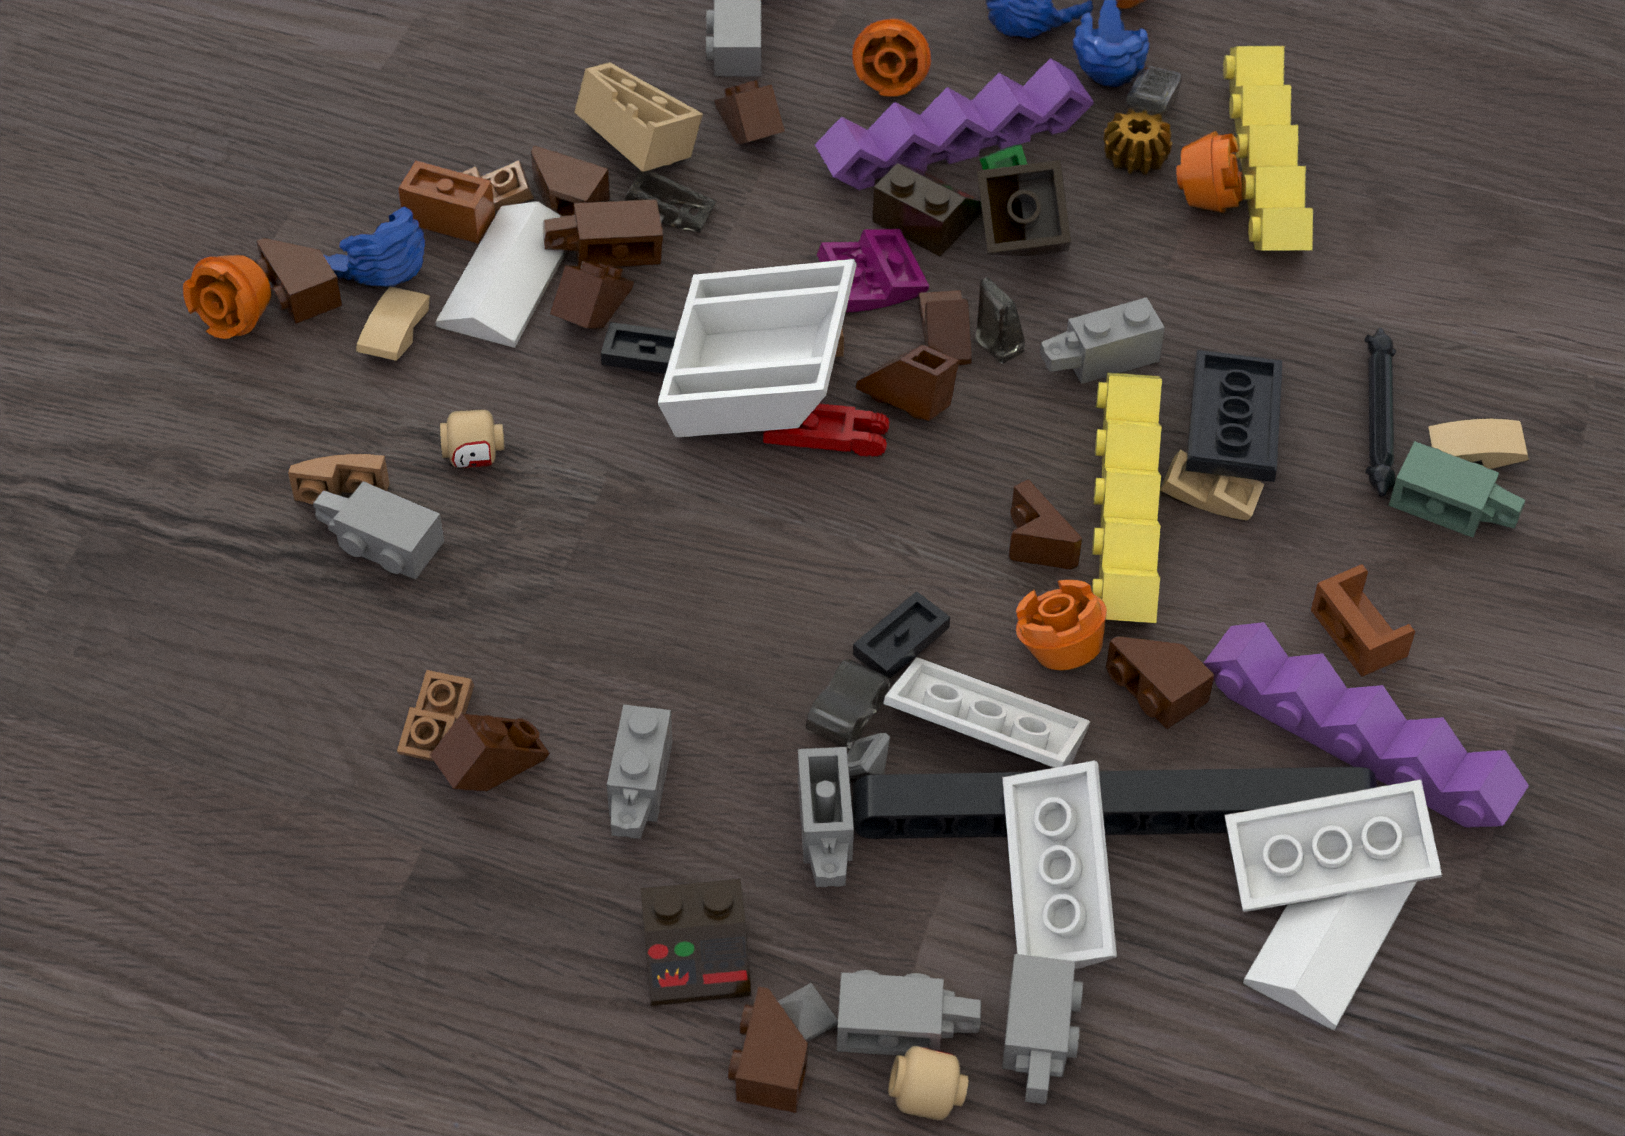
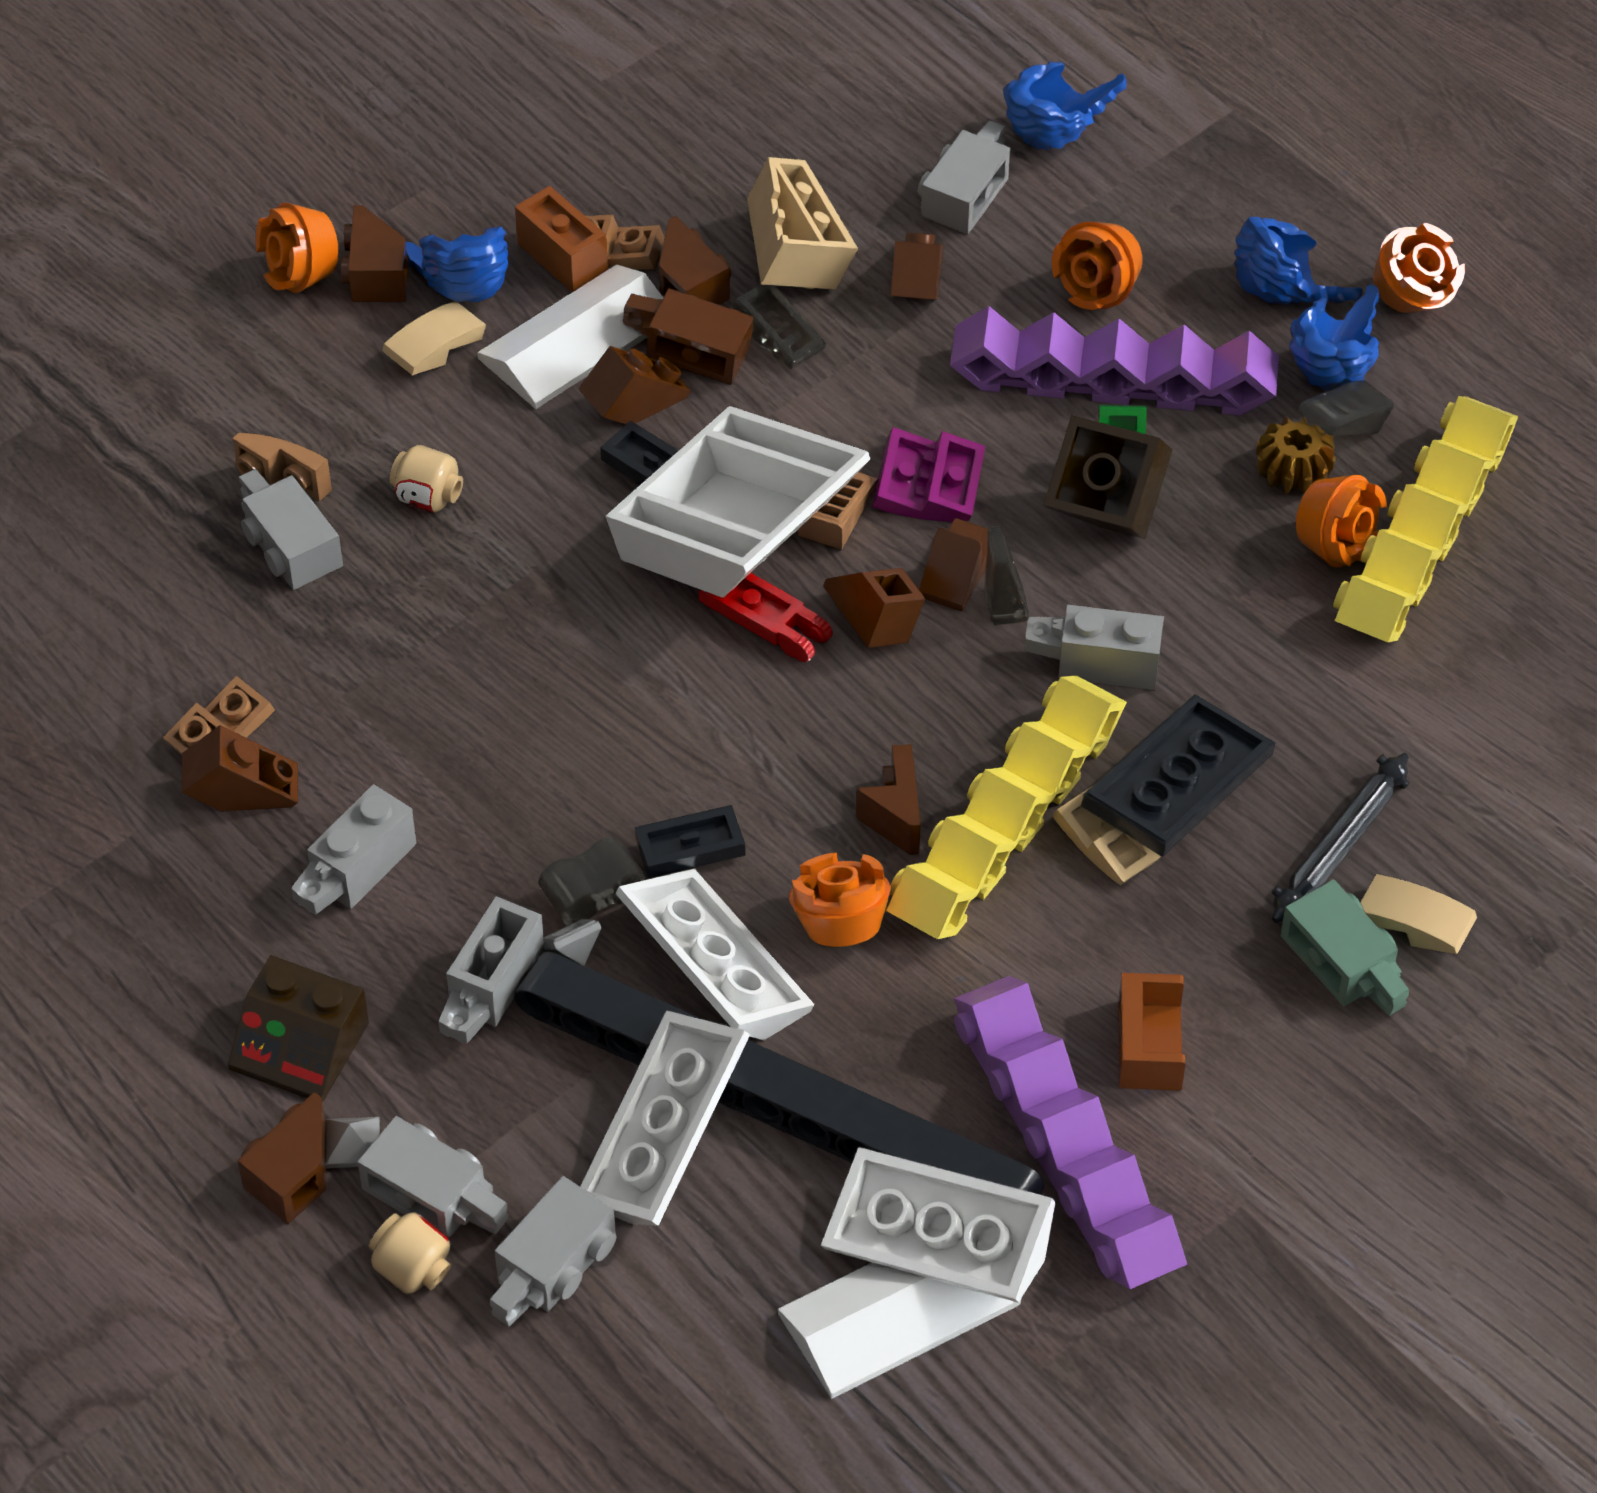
camera: 30 degrees right, 0 degrees up
dark brown slope [872,163,982,257] -> none
reddish brown slope [1106,636,1215,729] -> none

